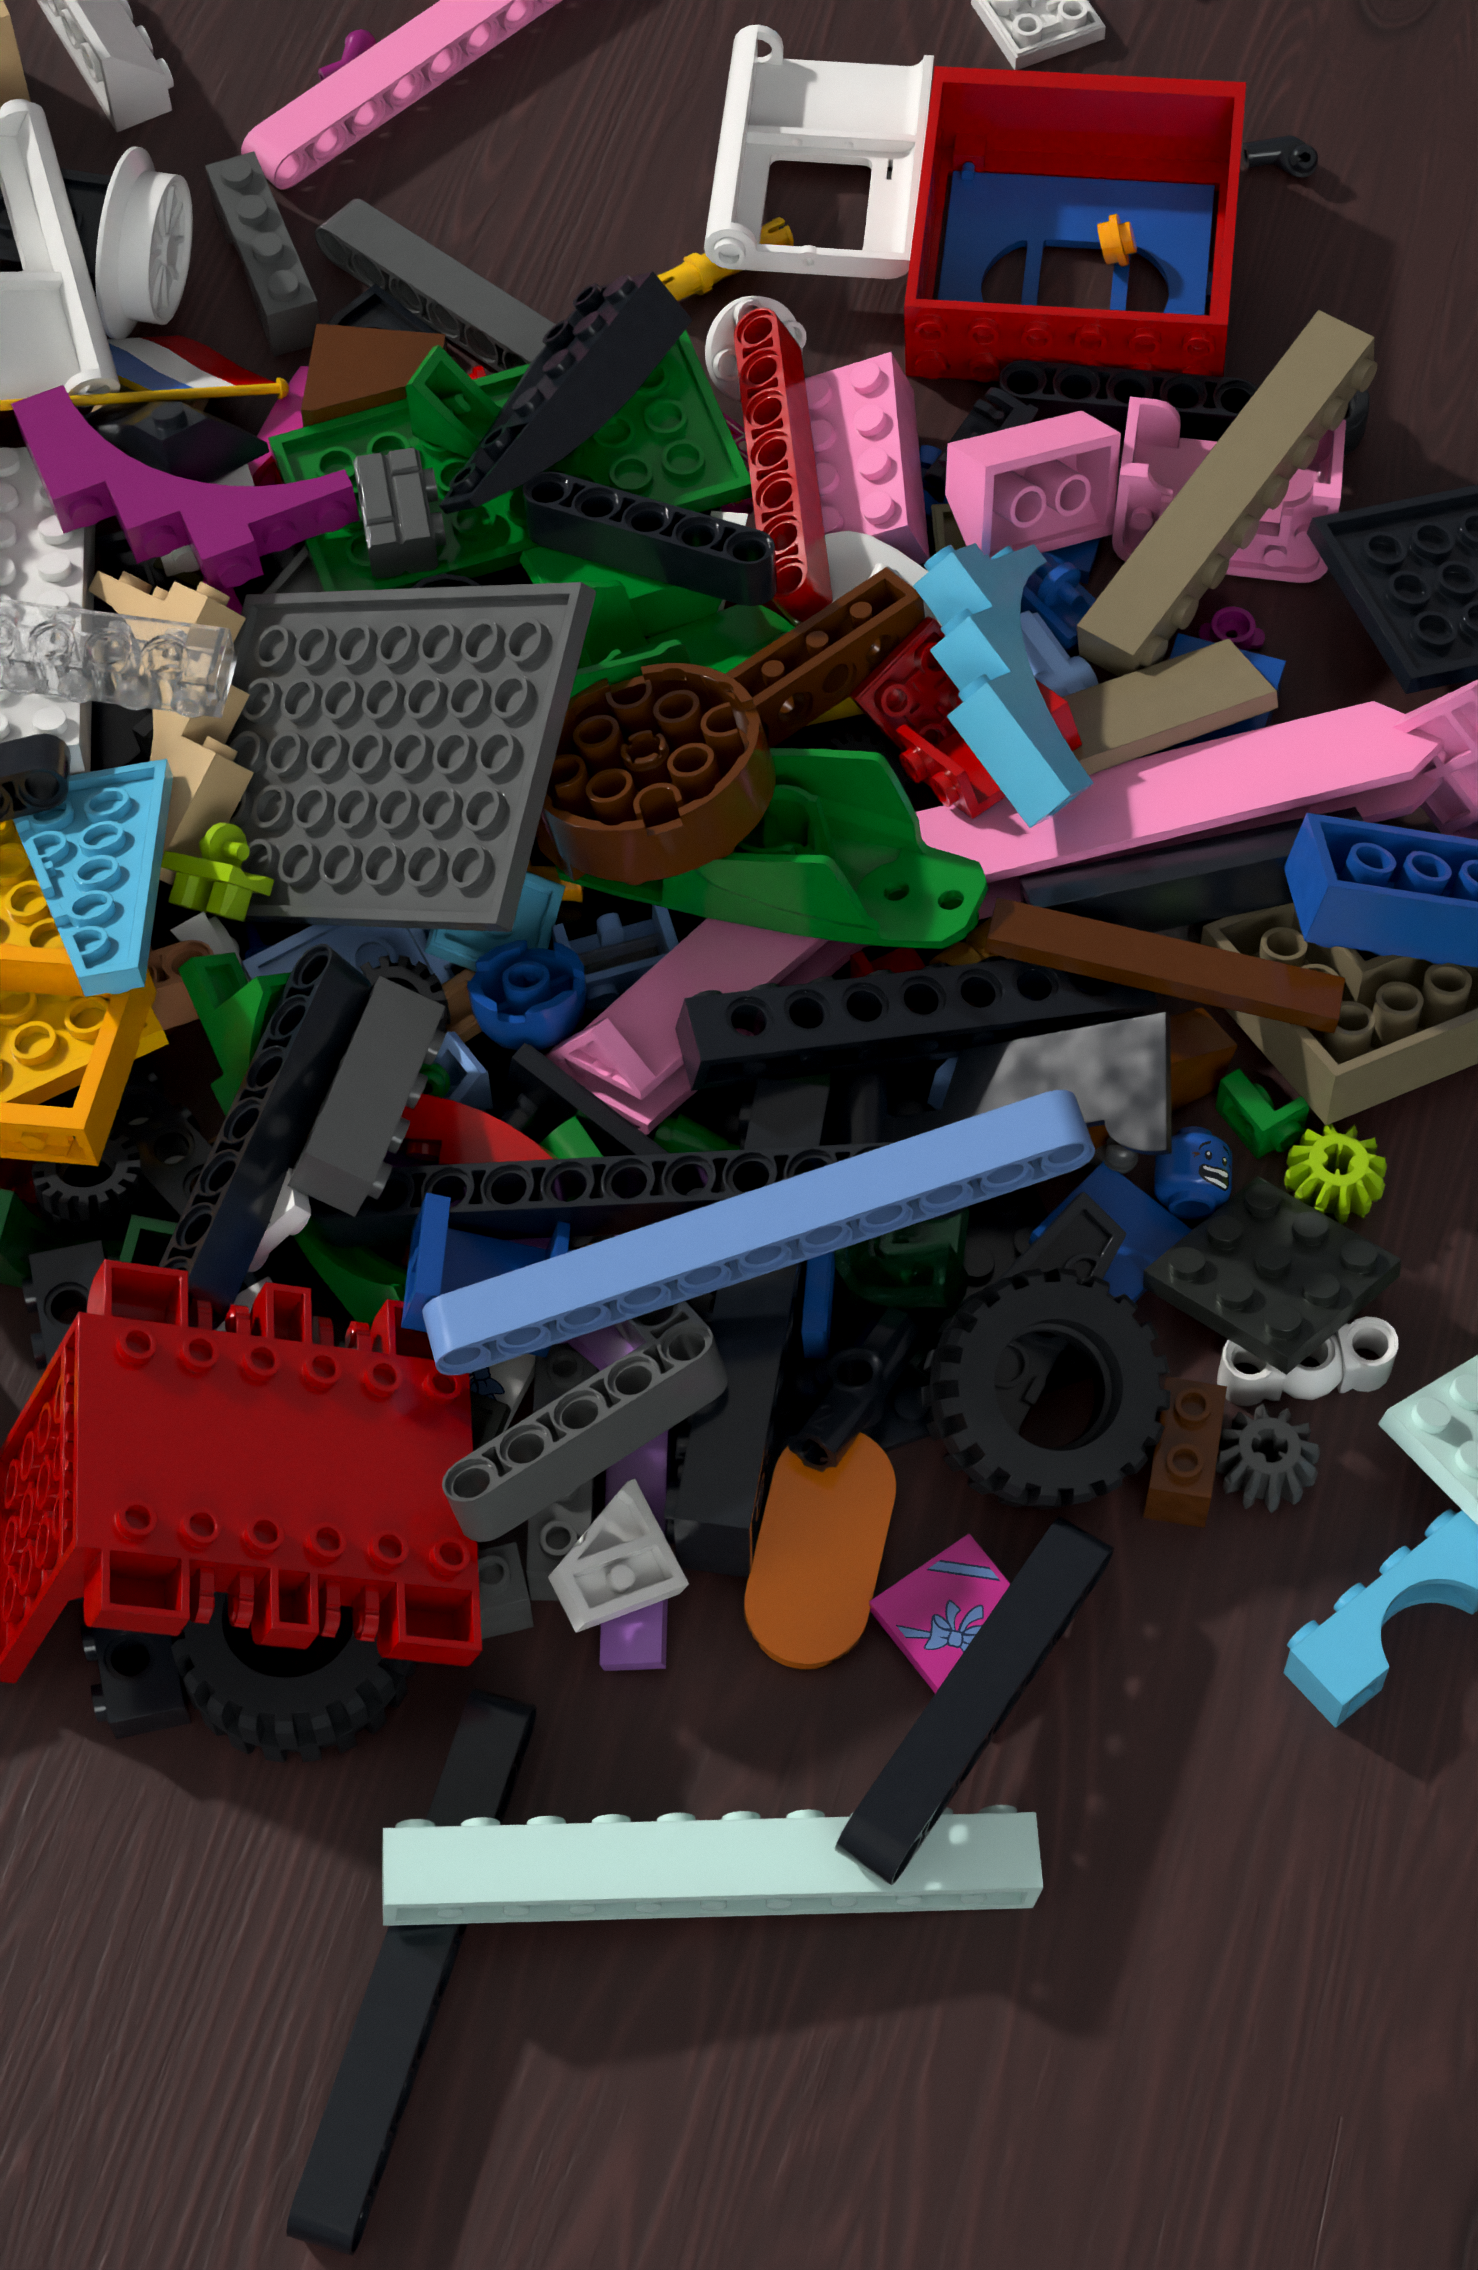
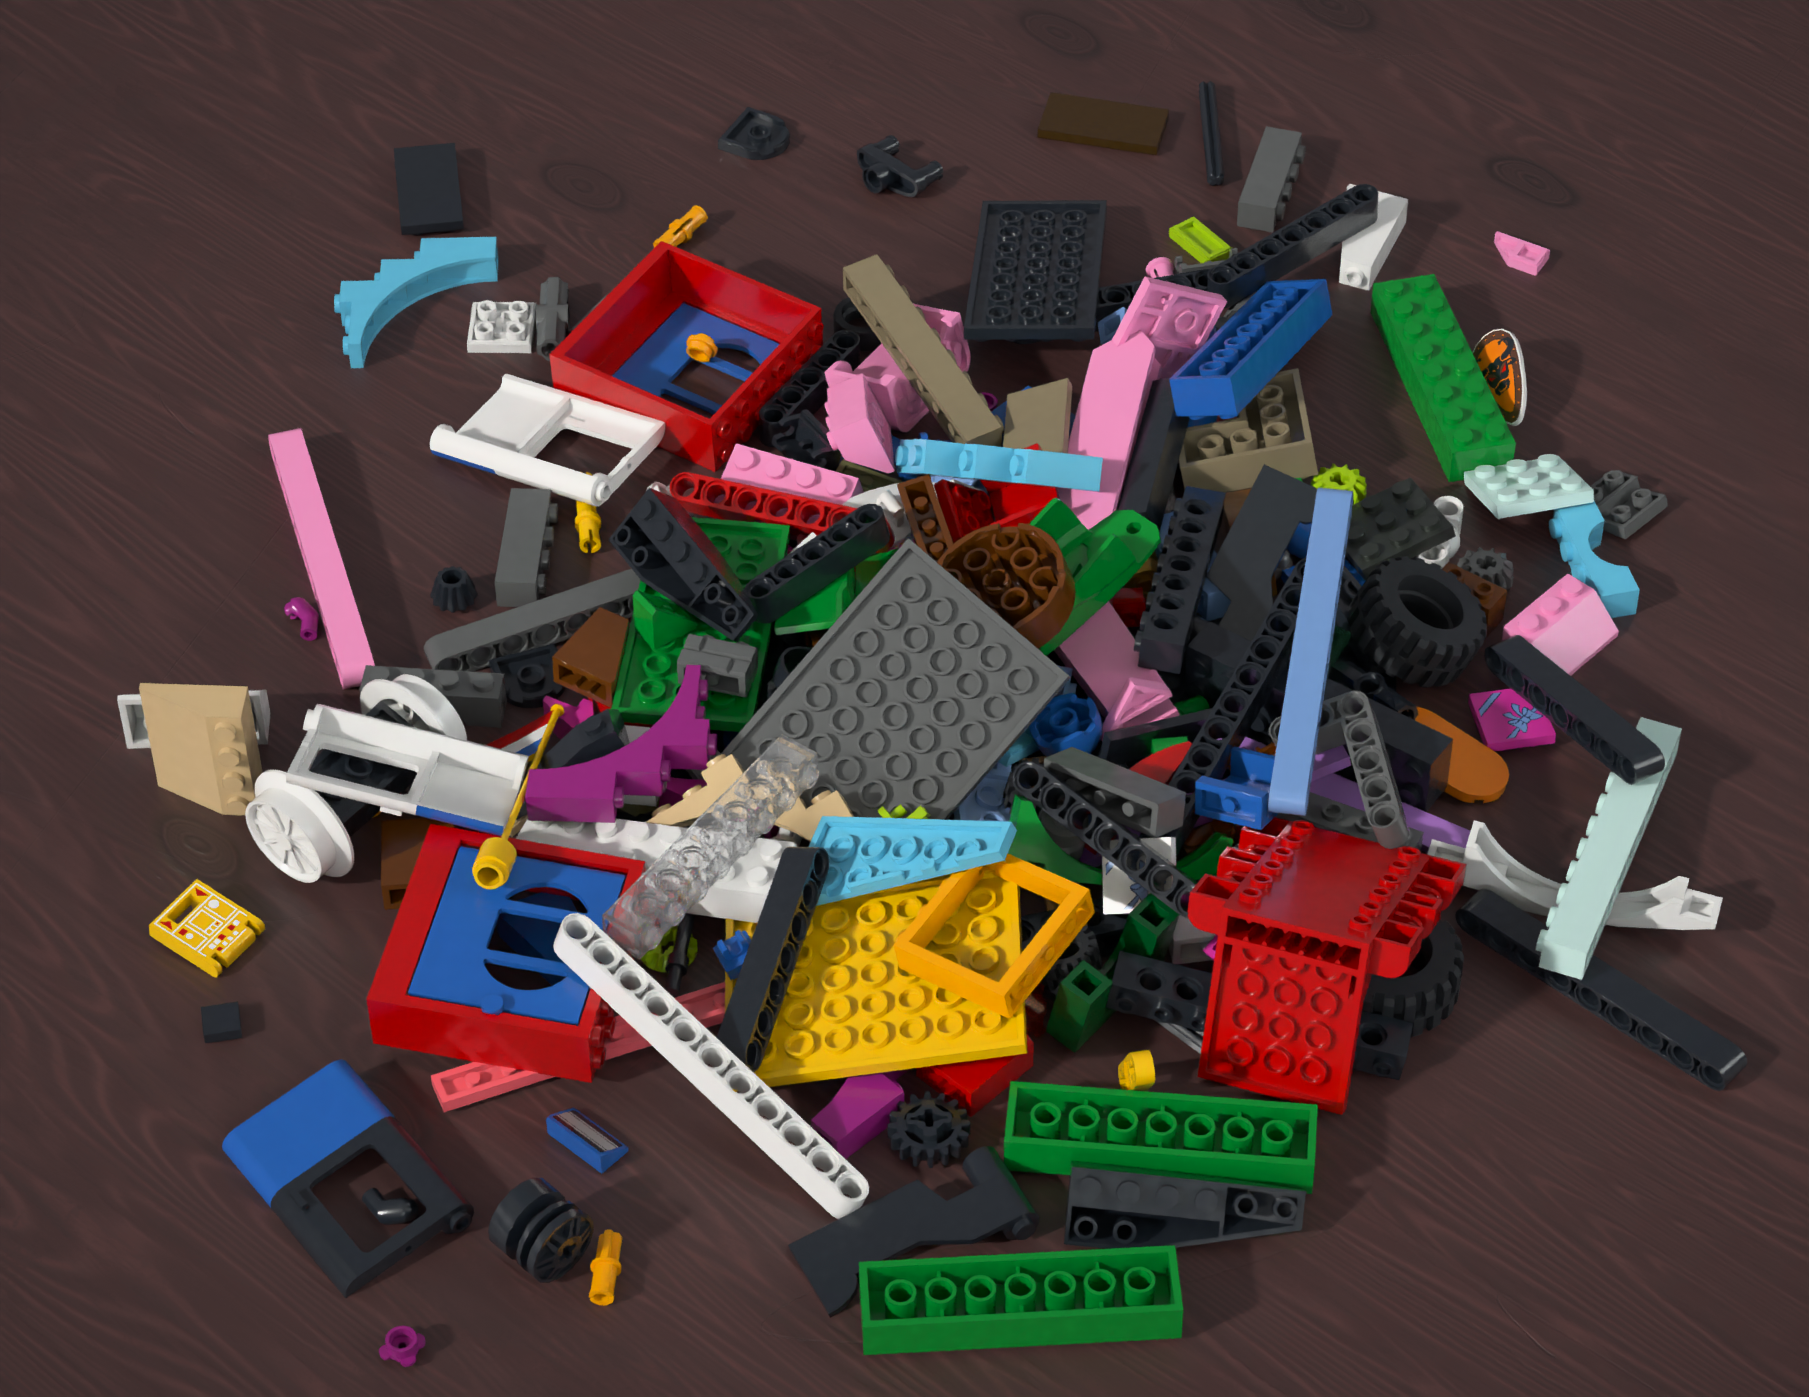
camera: 65 degrees left, 15 degrees down
white wing [548,1479,689,1633] -> none
reddish brown tile [984,897,1345,1034] -> none
none -> black piece [430,566,478,613]
none -> dark grey brick [495,488,558,607]
none -> dark grey piece [536,277,570,361]
none -> light orange pin [653,205,708,248]
none -> white slope [1427,820,1723,930]
none -> bright pink slope [1502,574,1619,676]

